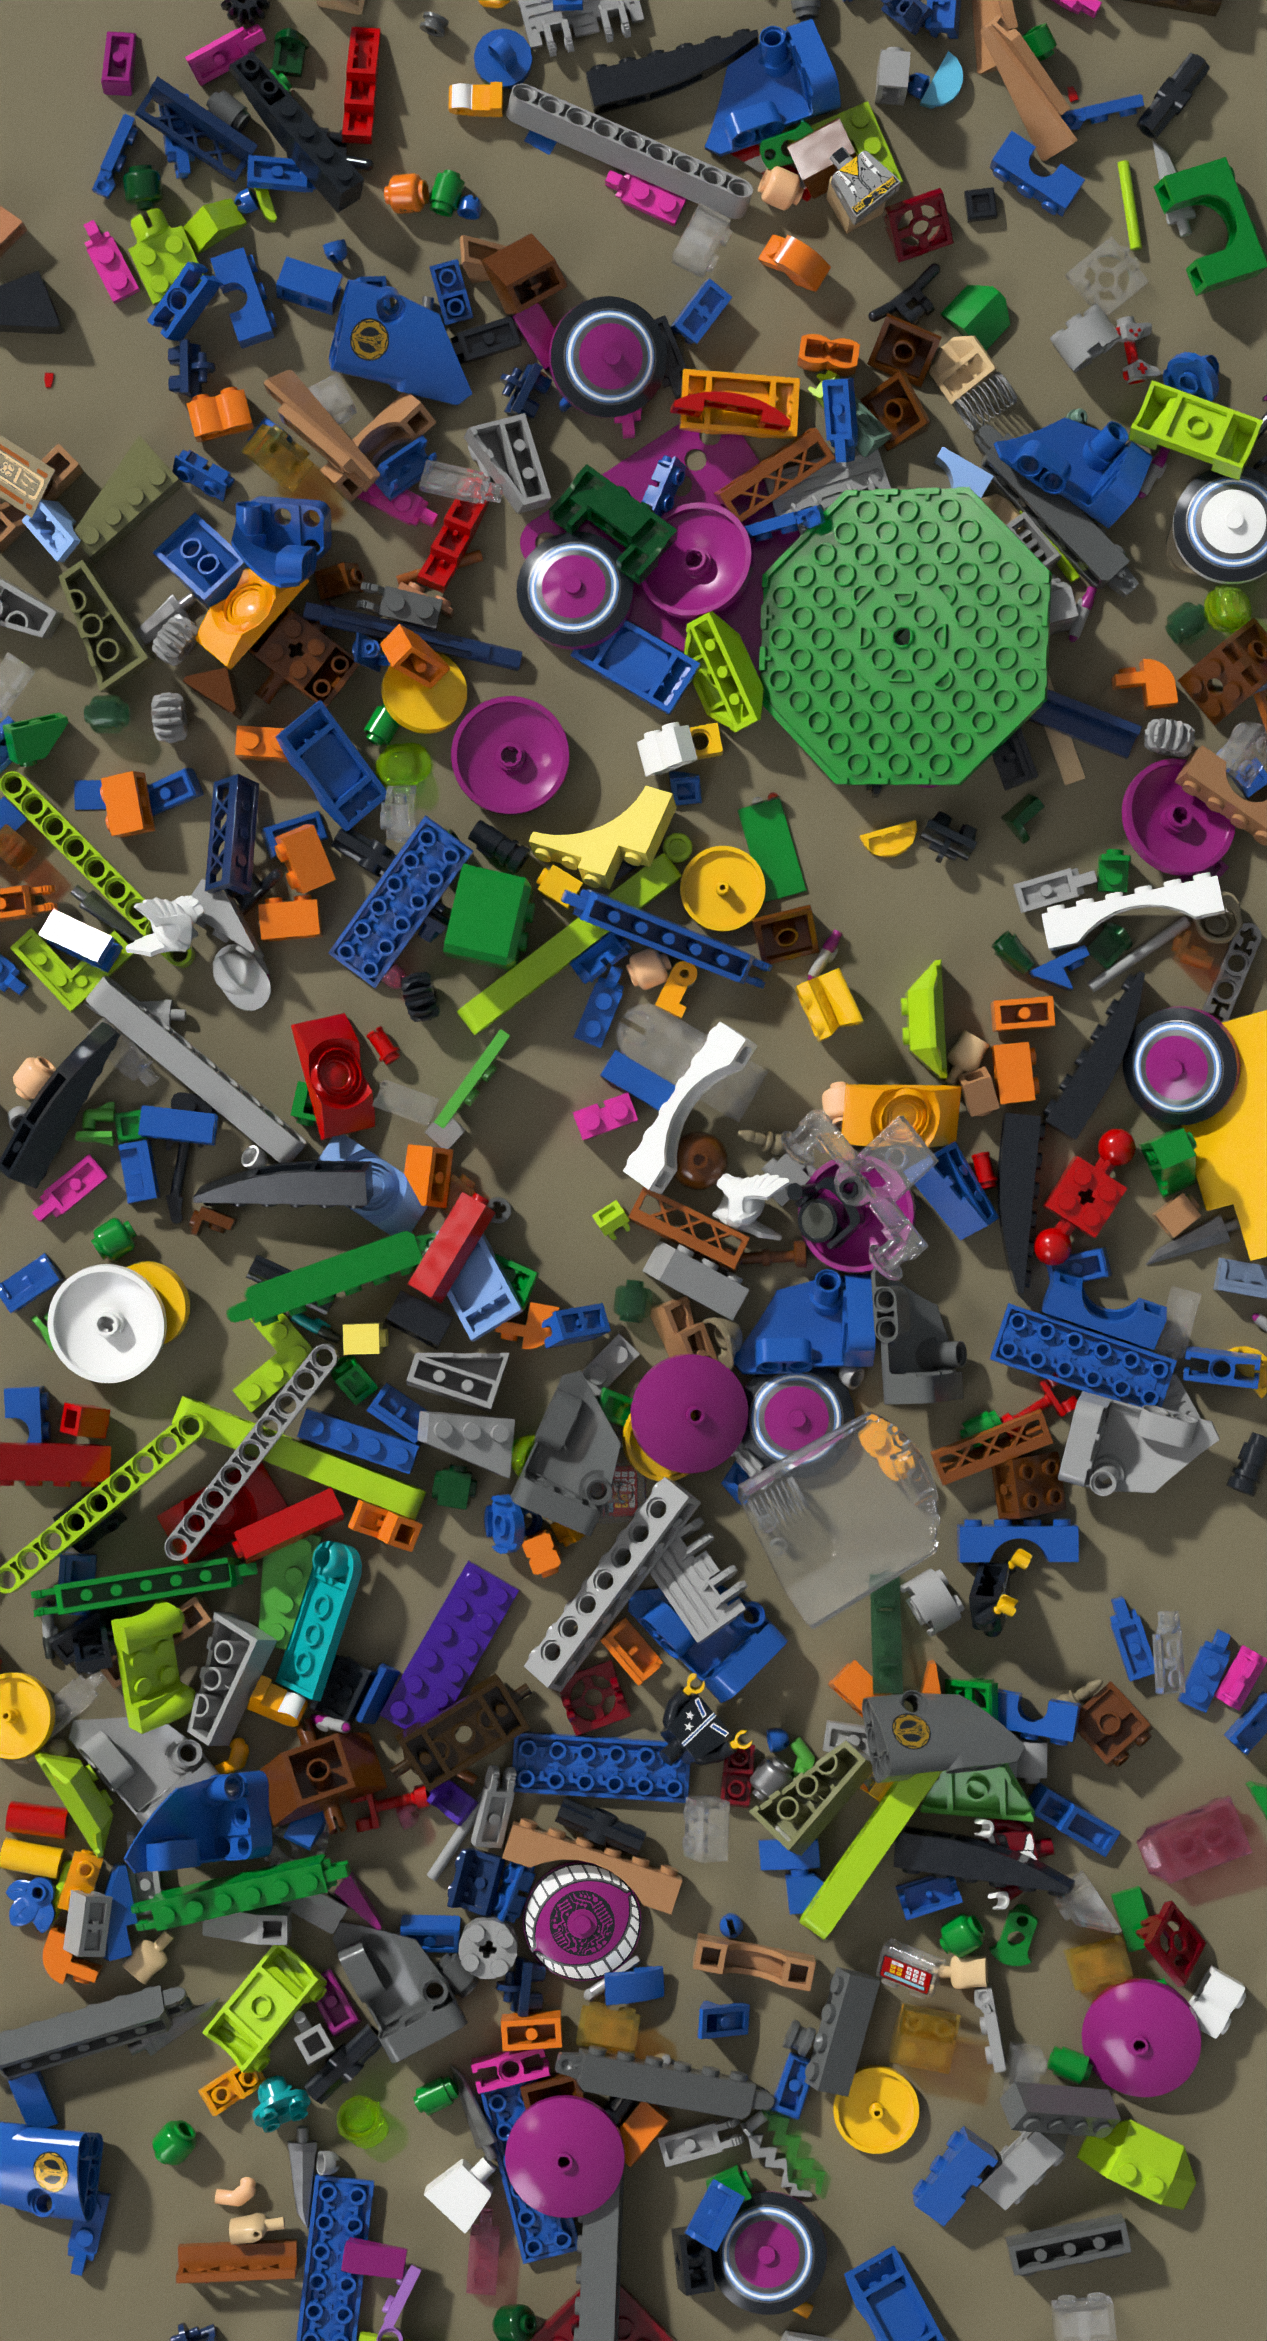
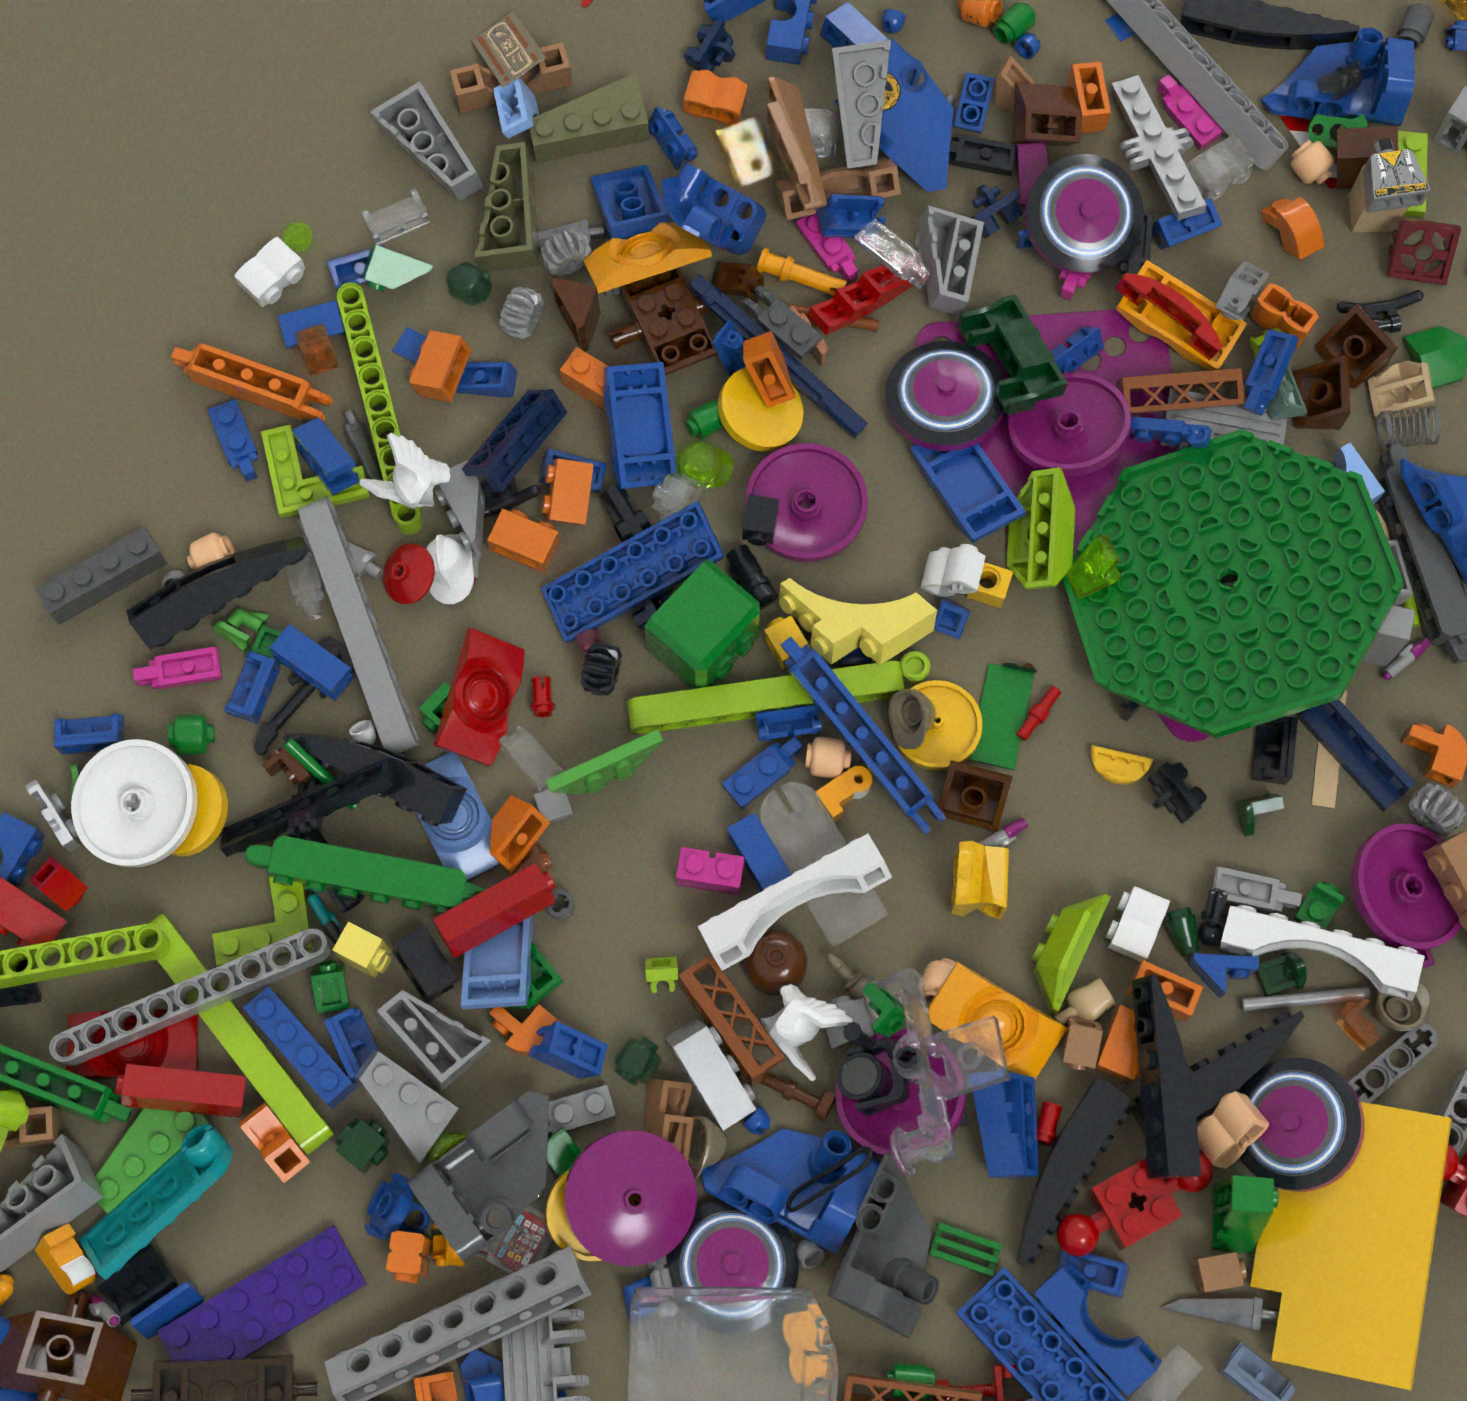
camera: 25 degrees right, 15 degrees down
none -> light grey wing [25,780,81,853]
none -> black hinge [220,757,395,857]
none -> green piece [282,737,360,811]
none -> red dish [383,543,435,605]
none -> black brick [742,494,779,546]
none -> blue hinge [742,1106,771,1135]
none -> light orange pin [756,247,847,296]
none -> black piece [786,1146,872,1212]
none -> light grey wing [831,40,891,169]
none -> green bracket [862,982,910,1037]
none -> dark tan hat [888,689,936,749]
none -> green tile [929,1222,1003,1277]
none -> red bar [1016,686,1061,741]
none -> clear neon green slope [1066,535,1122,598]
none -> orange brick [1067,61,1111,133]
none -> white brick [1106,886,1170,962]
none -> light grey hinge [1111,75,1206,221]
none -> black slope [1132,975,1202,1179]
none -> light nougat brick [1197,1091,1270,1169]
none -> black axle [1198,888,1228,946]
none -> light grey hinge [1215,260,1270,321]
none -> clear smoke hinge [1317,59,1363,101]

